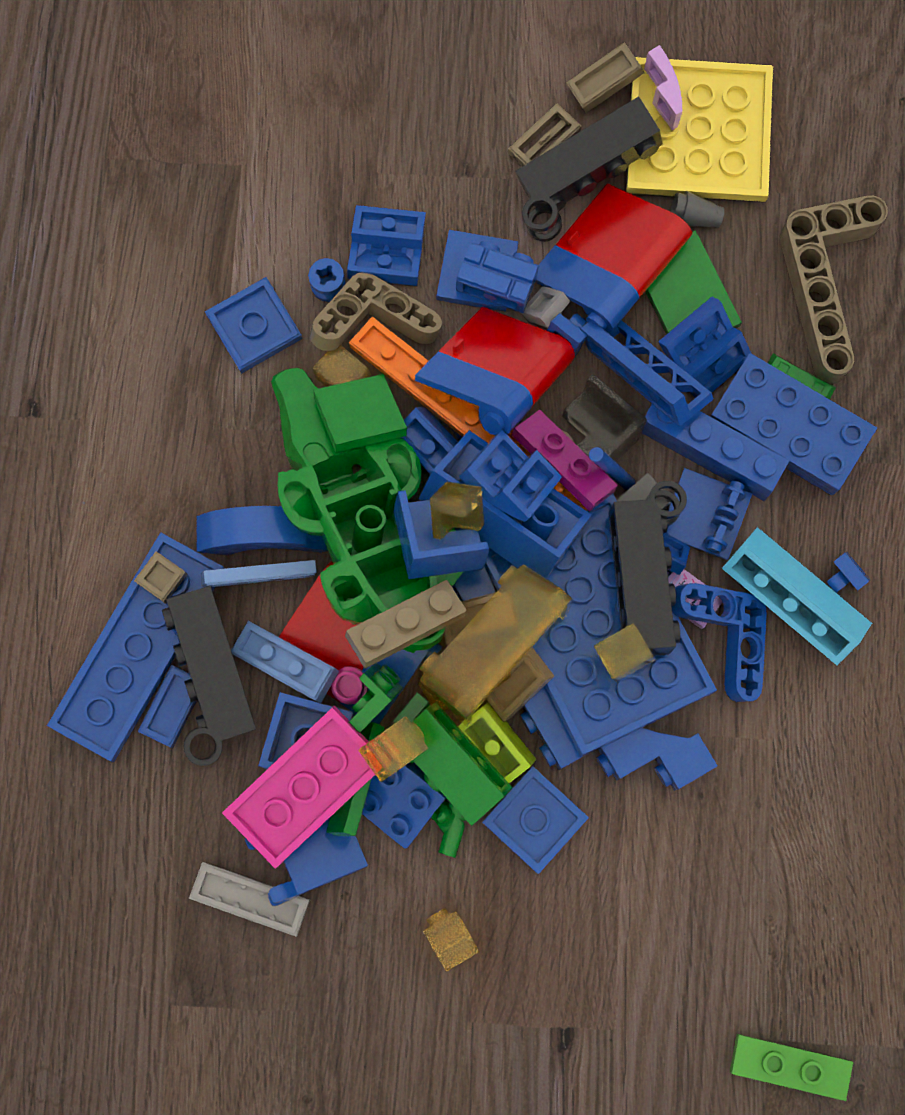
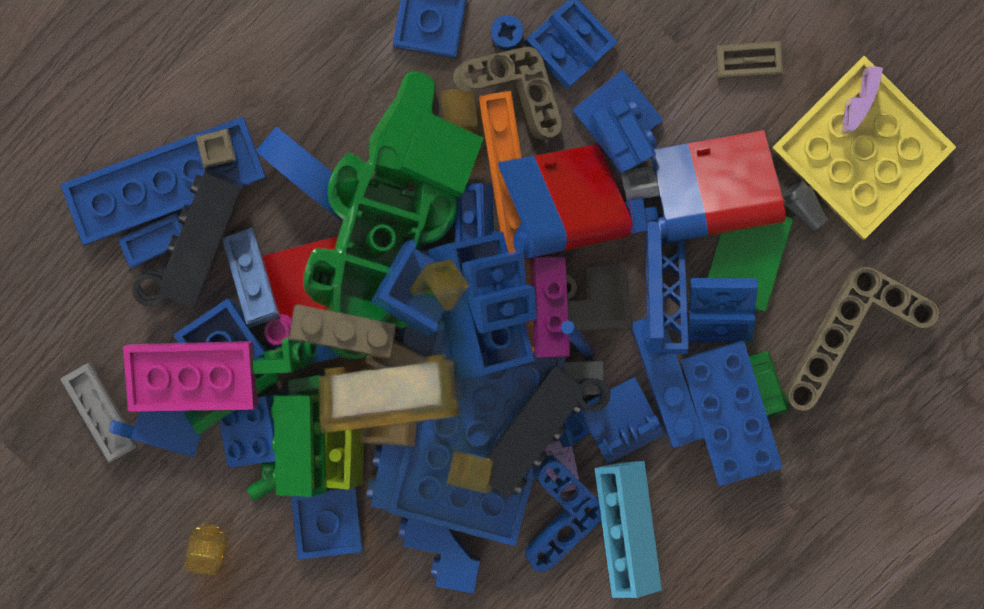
camera: 35 degrees right, 10 degrees up
medium blue tile [200,560,317,587] -> none
clear yellow brick [358,716,428,782] -> none
black hinge [515,96,663,241] -> none
dark tan tile [566,42,644,113] -> none
blue tile [826,551,870,593] -> none

